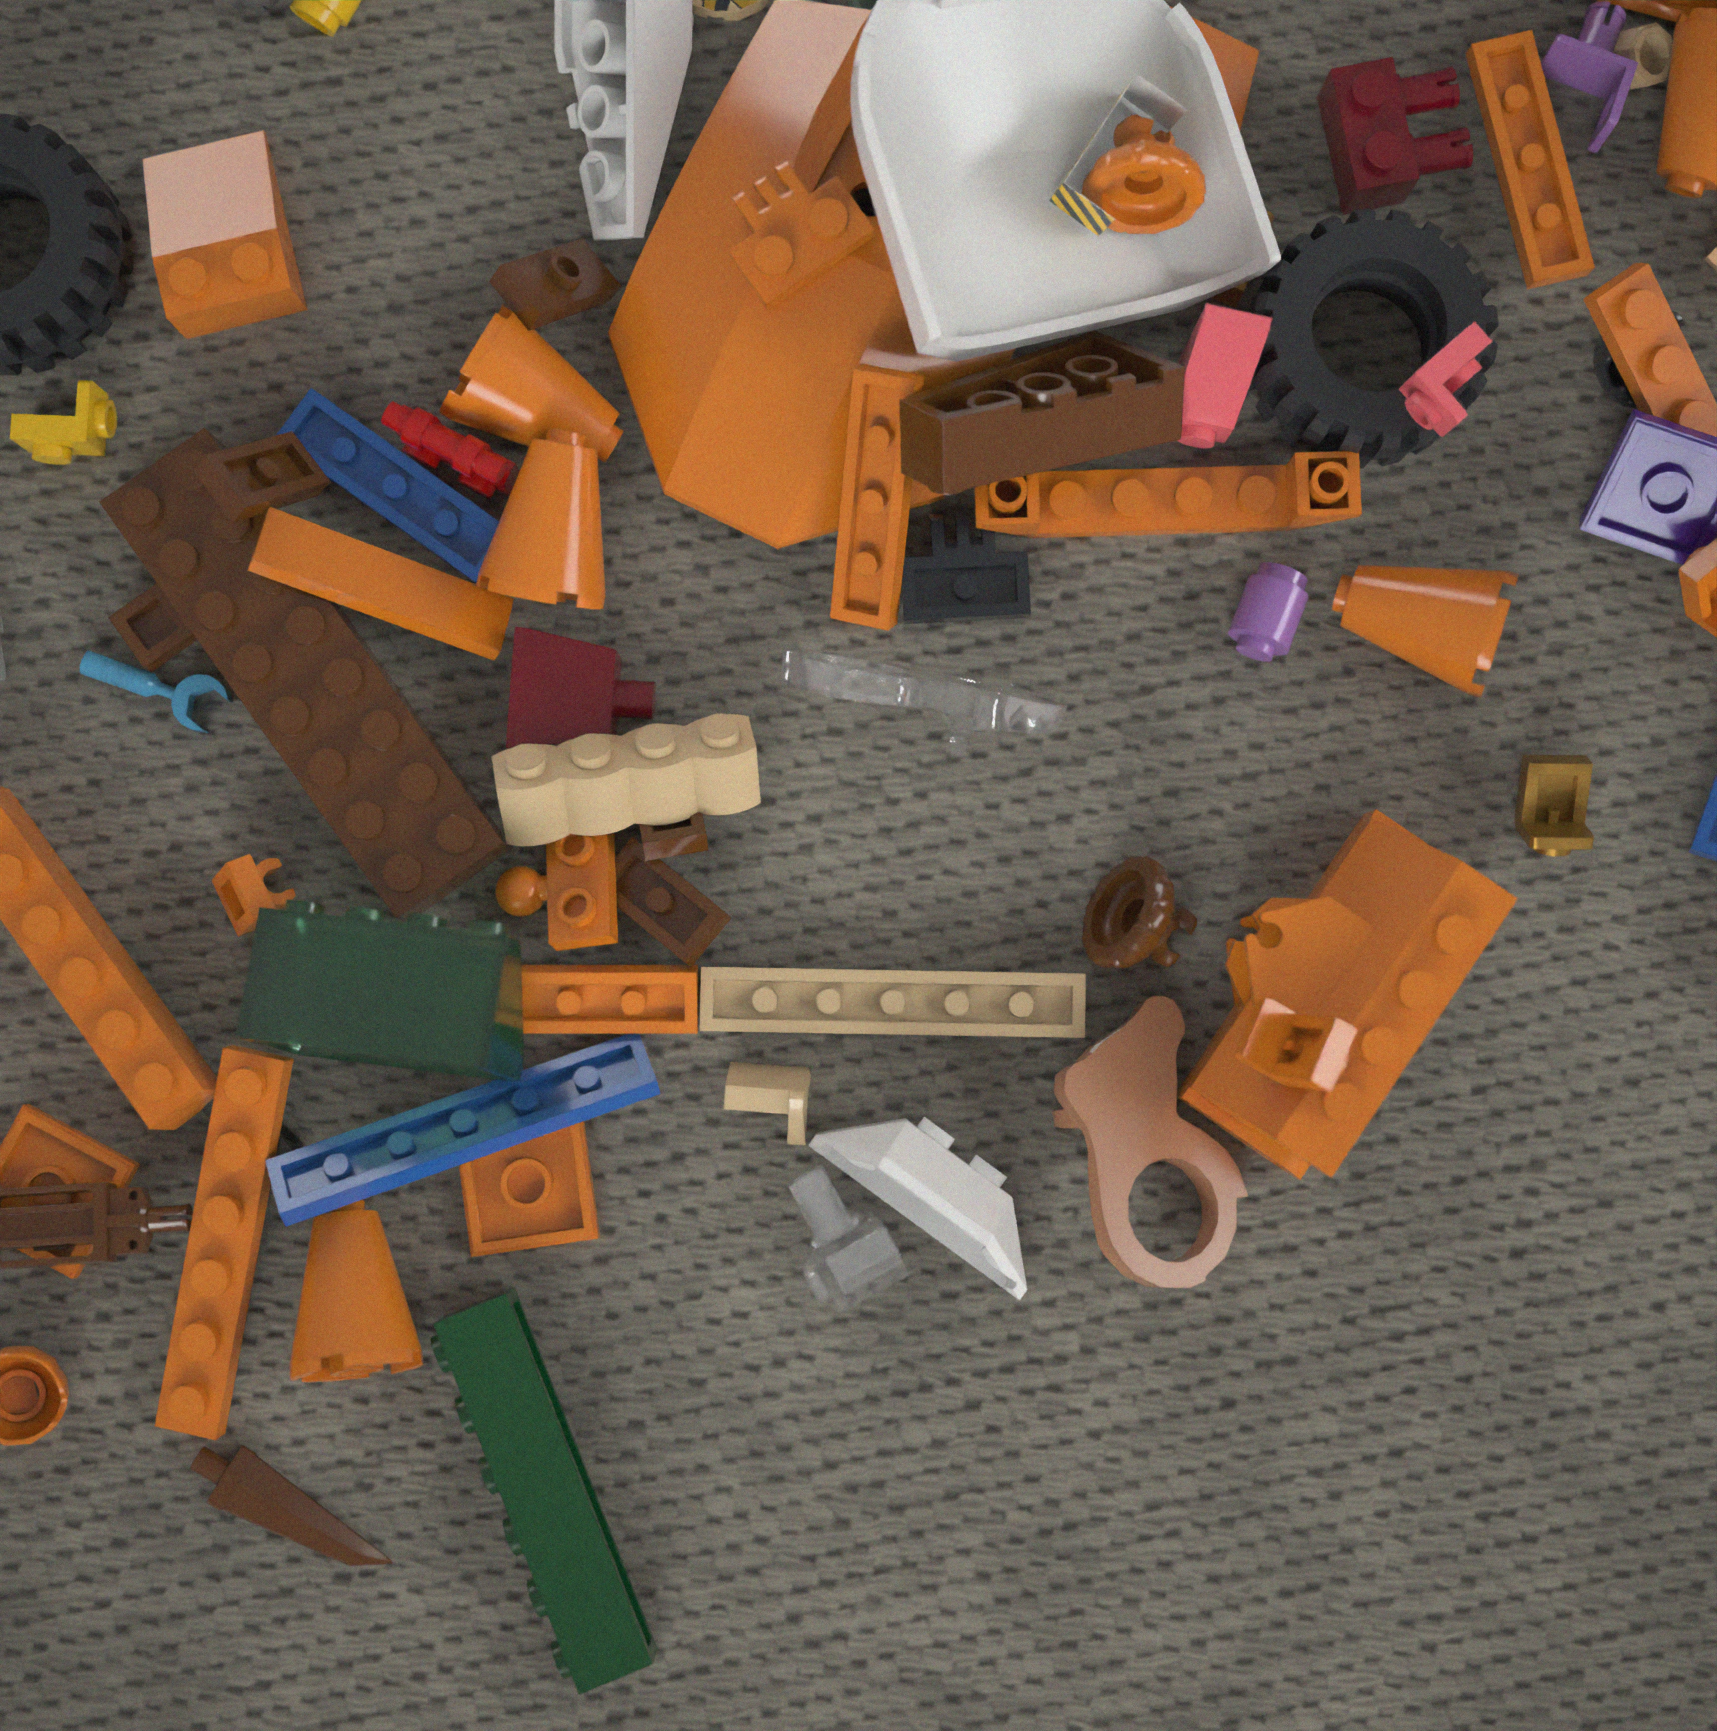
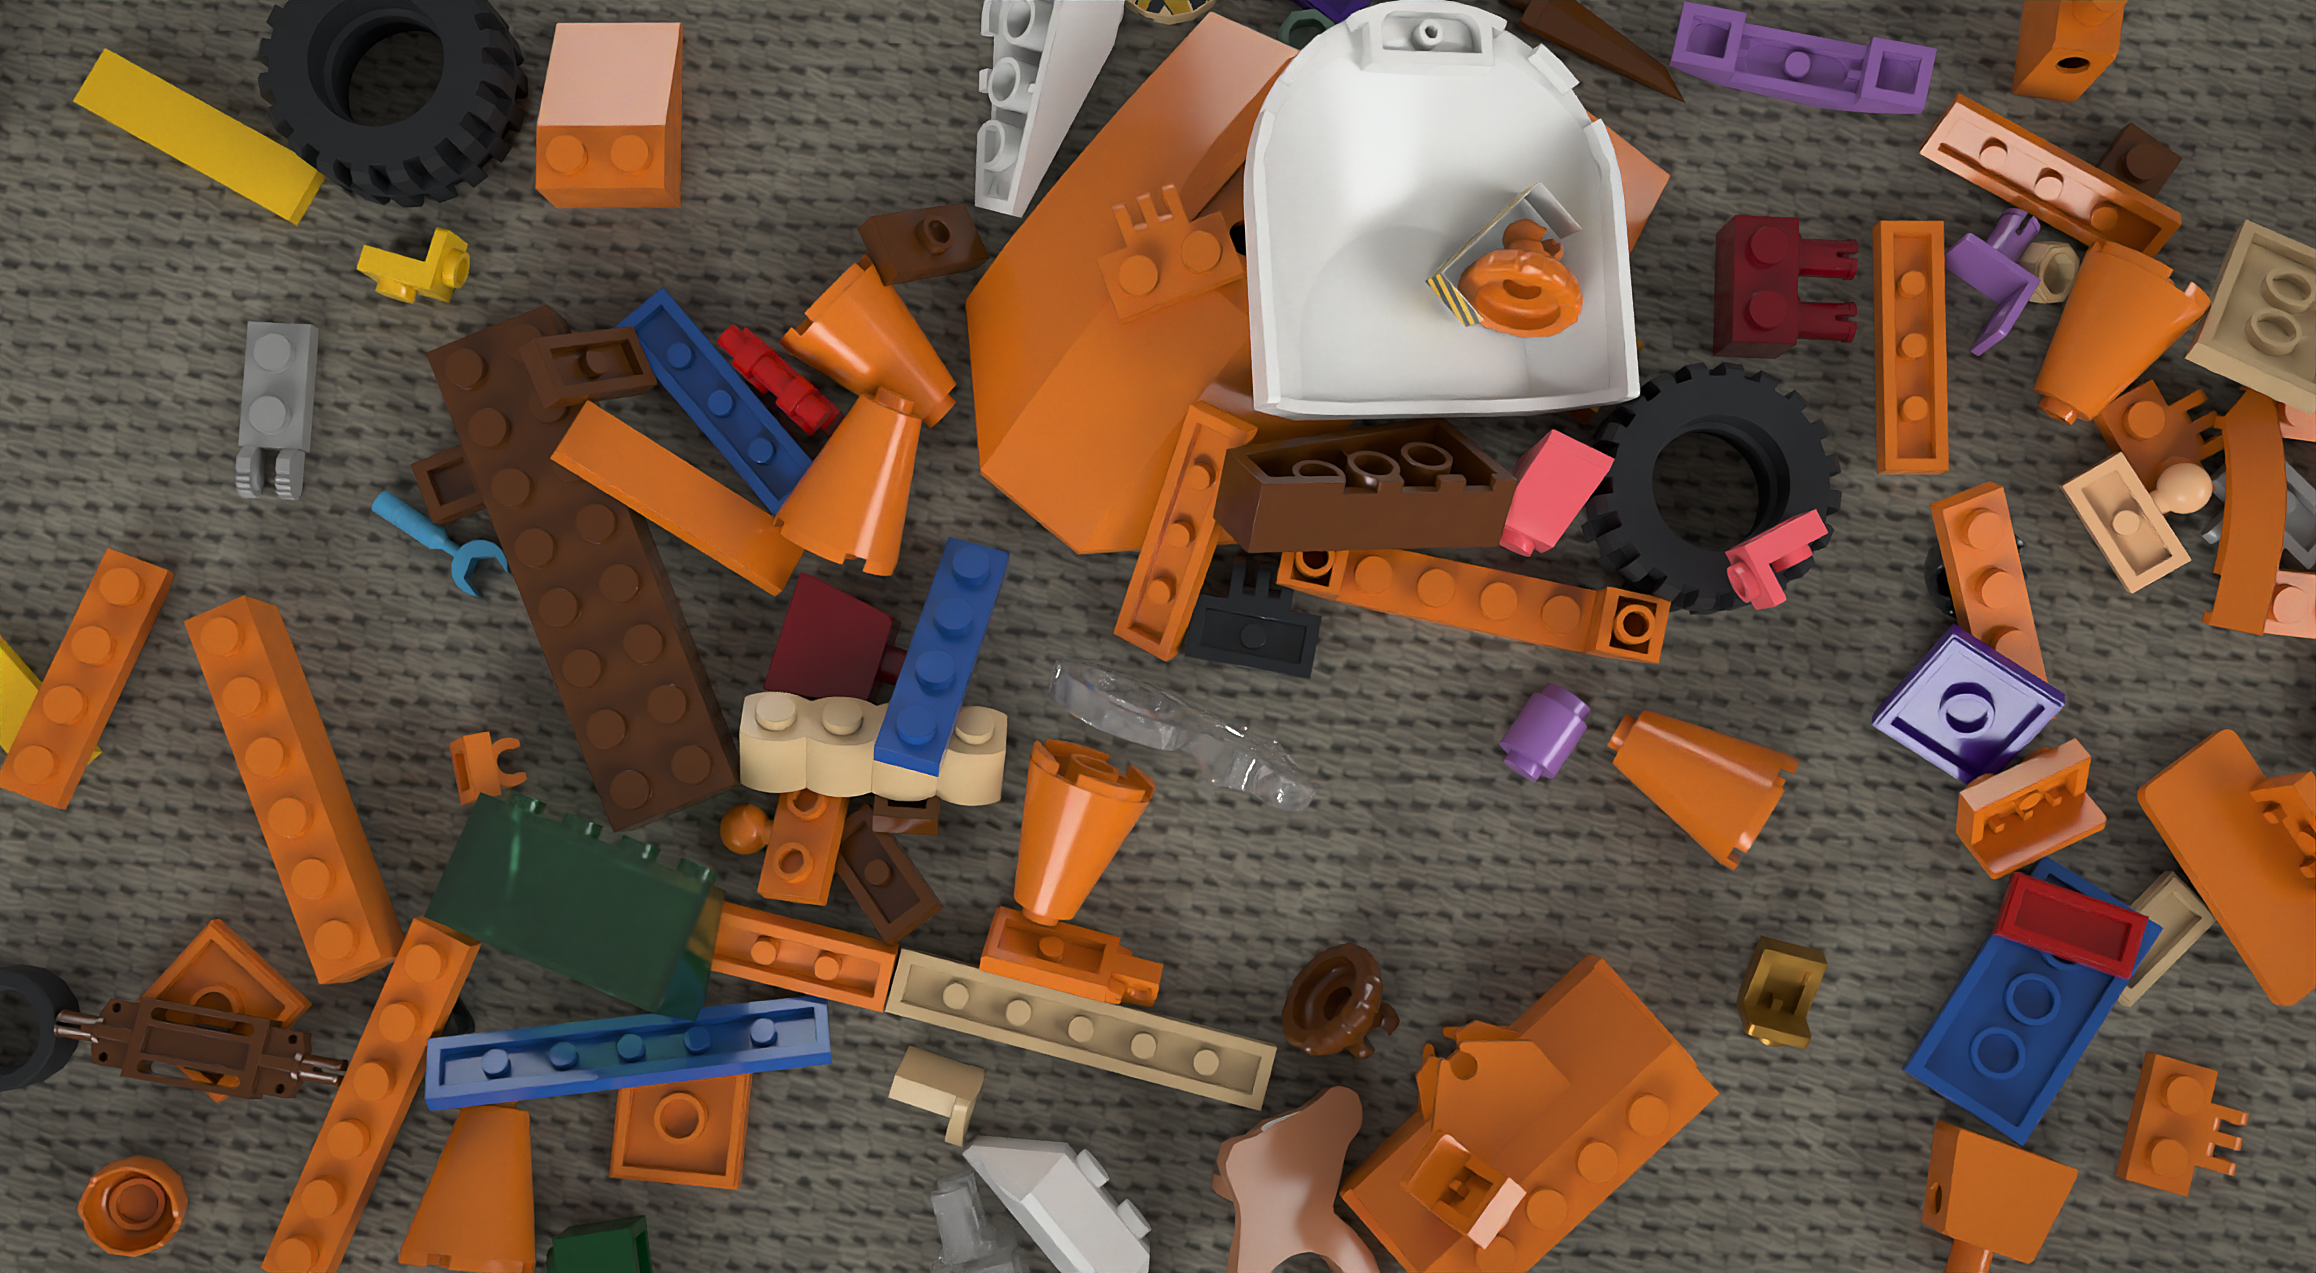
camera: 15 degrees right, 0 degrees up
none -> blue plate [874,537,1010,777]
none -> orange hinge [979,906,1164,1007]
none -> orange cone [1013,739,1157,926]

